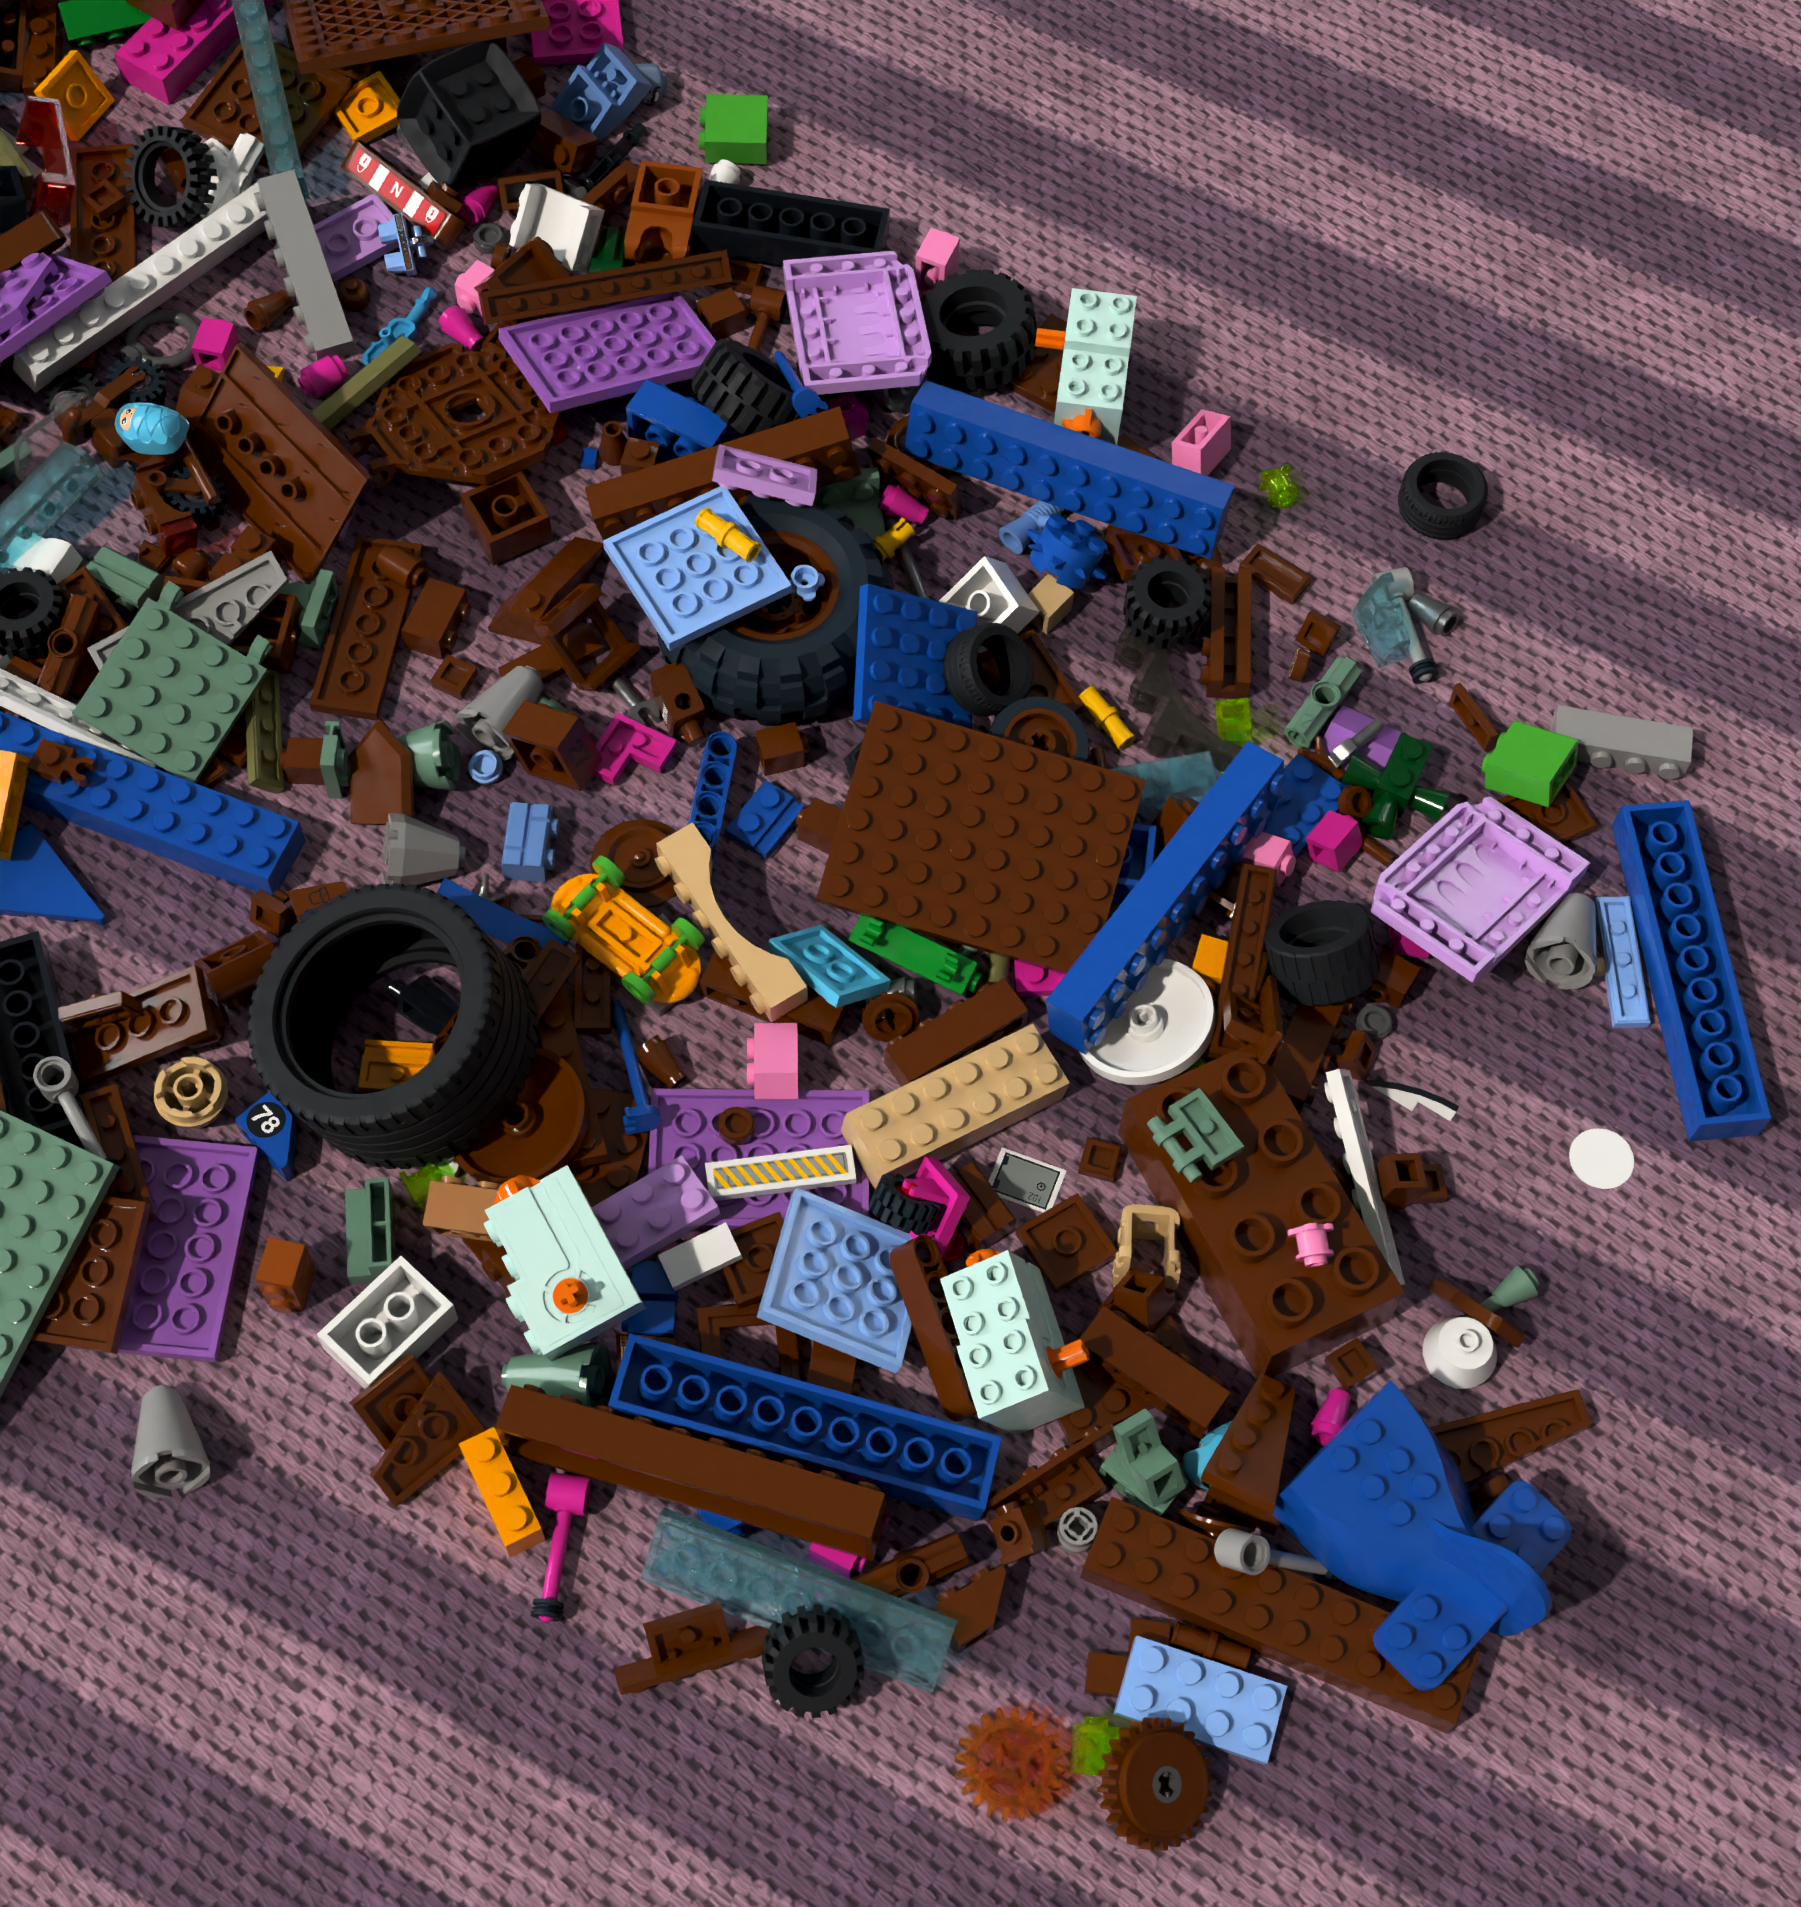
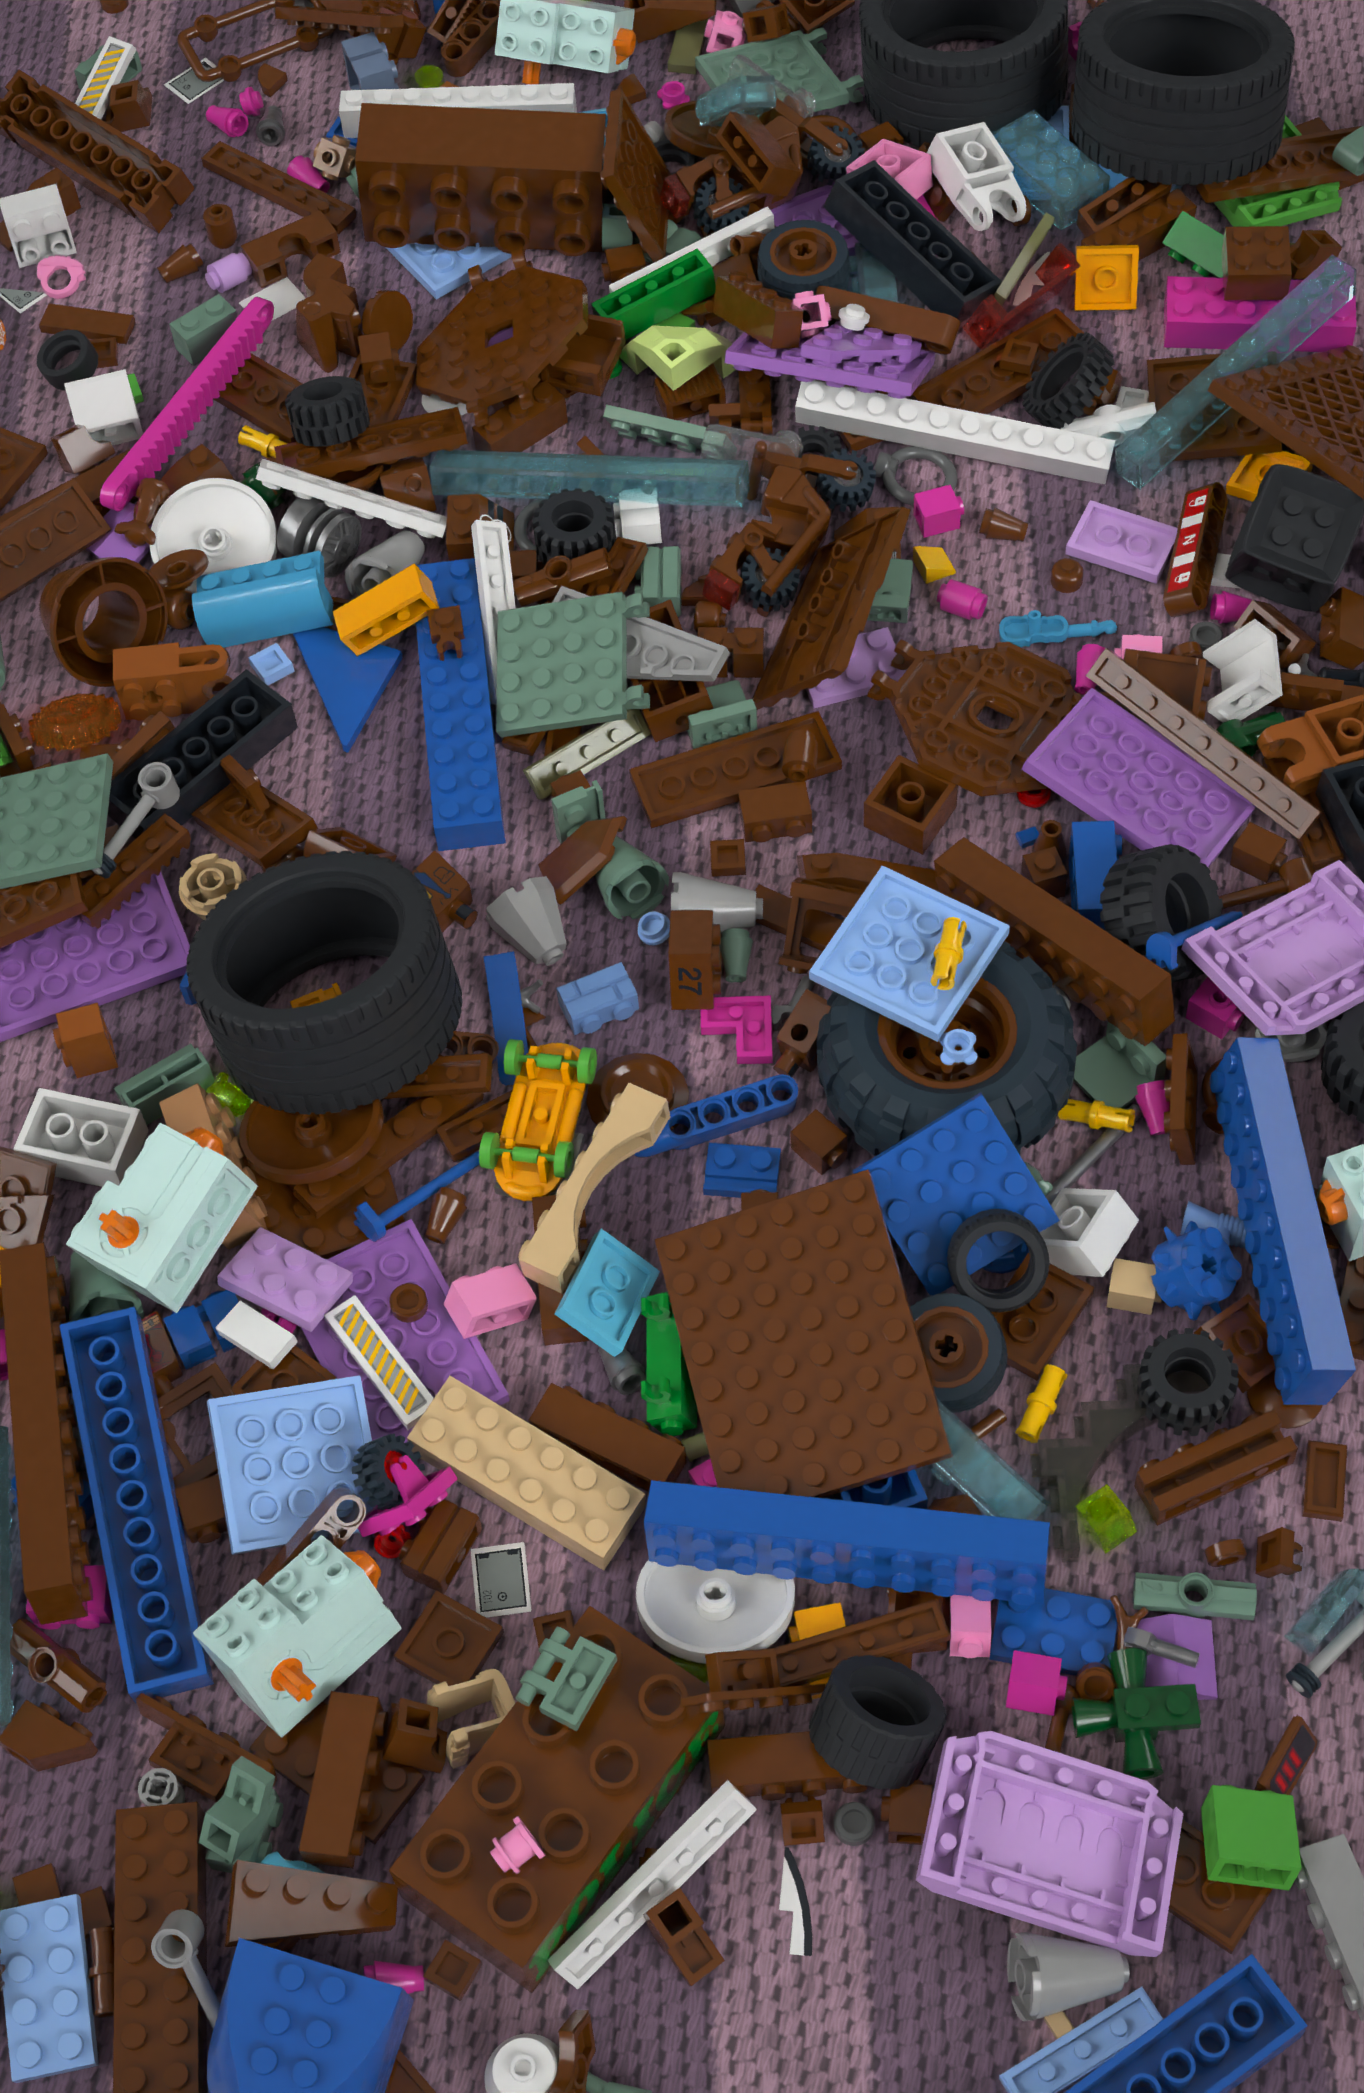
camera: 70 degrees right, 5 degrees down
medium azure piece [114,402,189,455] -> none
reddish brown tile [250,889,290,938] -> none
light grey brick [254,169,355,361] -> none
olive tile [312,336,421,431] -> none
light blue hips [377,213,433,277] -> none
reddish brown plate [426,180,463,215] -> none
lavender plate [712,444,818,507] -> none
reddish brown gear [862,990,919,1042] -> none
reddish brown brick [989,1500,1052,1566] -> none
reddish brown dish [1179,1506,1256,1540] -> none

